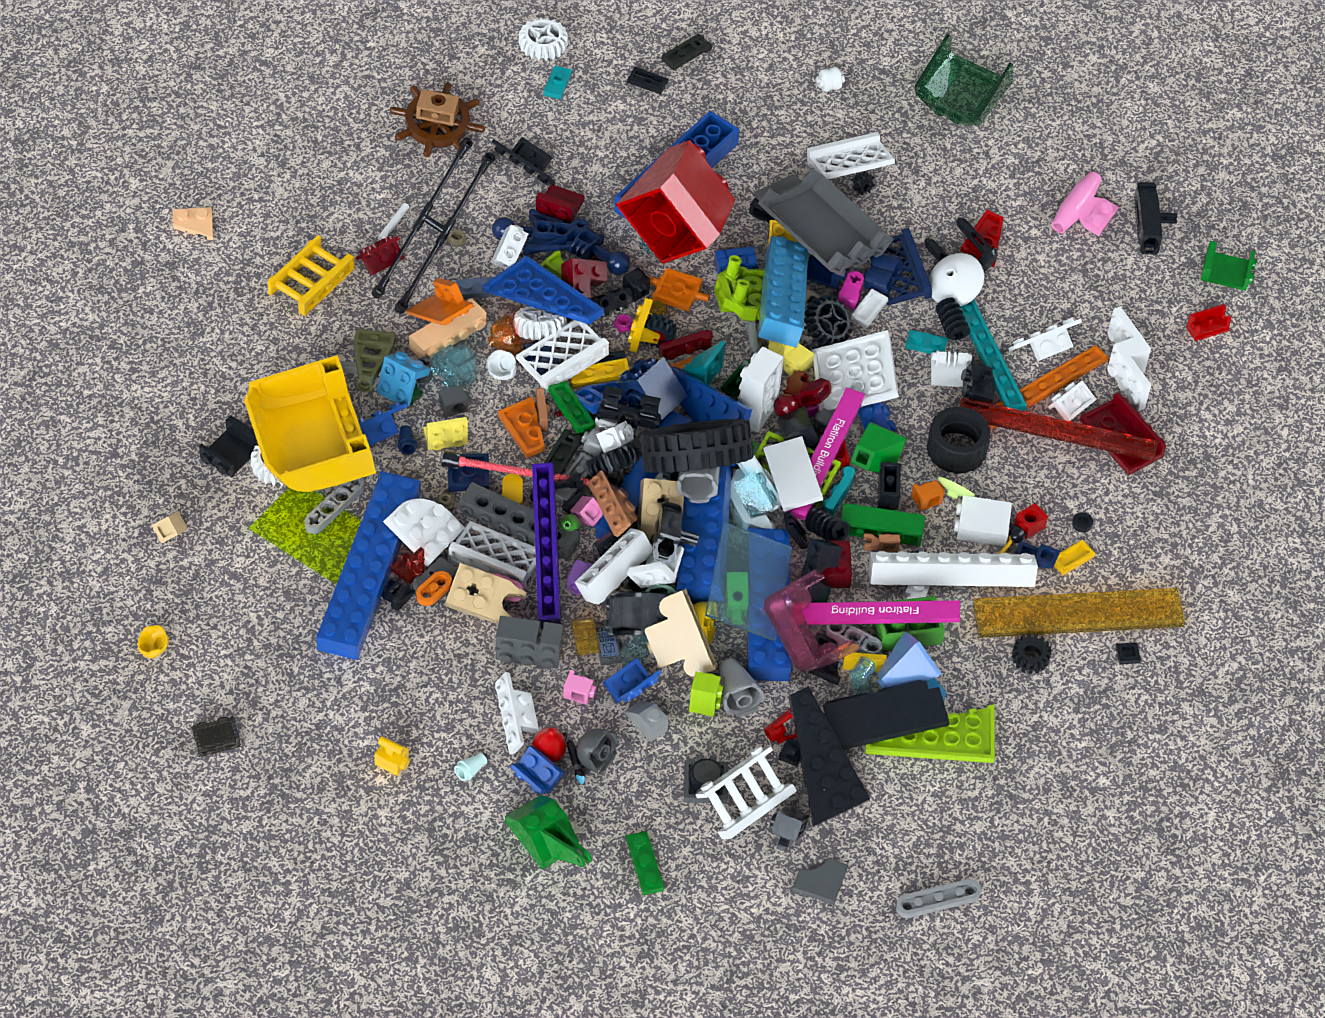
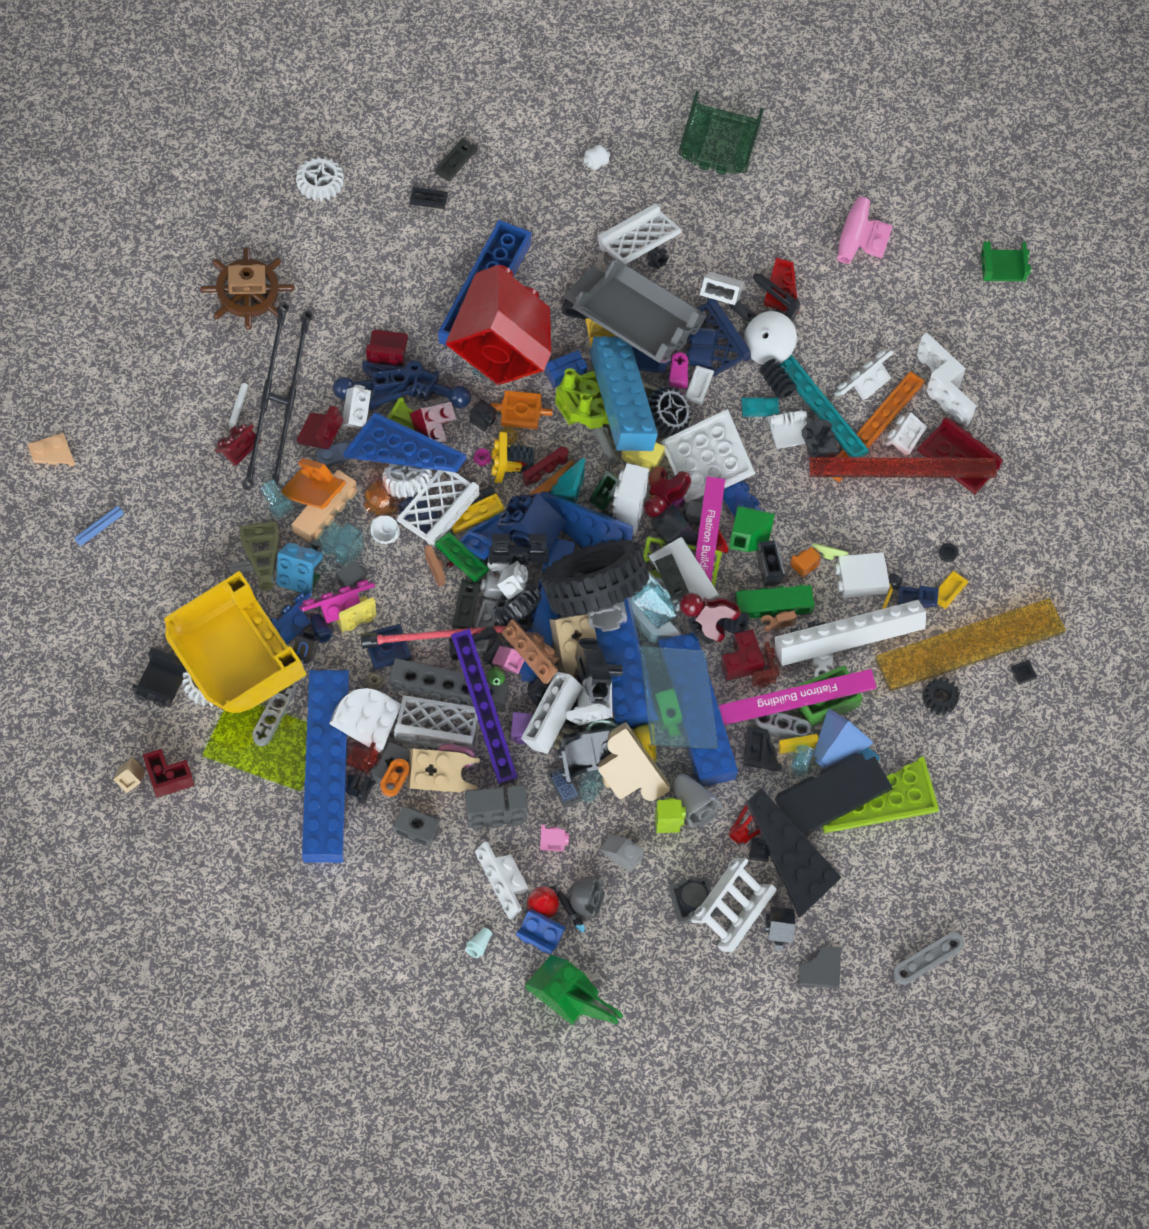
camera: 15 degrees left, 10 degrees up
yellow hair [137,625,169,659] -> none
clear smoke brick [191,716,241,757] -> none
yellow fence [267,235,355,316] -> none
yellow brick [375,736,410,776] -> none
dark tan plate [447,229,466,247] -> none
black bracket [491,137,555,185] -> none
orange wing [498,396,545,458] -> none
yellow tile [502,473,523,505] -> none
teal plate [543,65,572,100] -> none
clear yellow beam [571,617,599,656] -> none
black brick [590,286,633,317] -> none
blue bracket [602,658,662,703] -> none
green plate [625,831,664,896] -> none
clear pink windscreen [764,570,862,672] -> none
black arch [795,539,843,603] -> none
teal plate [822,466,855,515] -> none
black tyre [927,406,991,474] -> none
red brick [1014,503,1048,539] -> none
black piece [1134,182,1177,255] -> none
red hinge [1186,304,1231,341] -> none
none -> medium blue axle [74,506,124,546]
none -> dark red brick [142,749,194,798]
none -> clear light blue piece [259,479,294,520]
none -> black brick [293,631,320,663]
none -> dark red bracket [297,406,344,450]
none -> dark pink bracket [299,580,375,623]
none -> dark grey brick [393,806,440,848]
none -> pearl dark grey plate [654,554,690,606]
none -> dark red piece [679,592,741,642]
none -> white brick [700,272,744,305]
none -> clear red bracket [751,642,779,688]

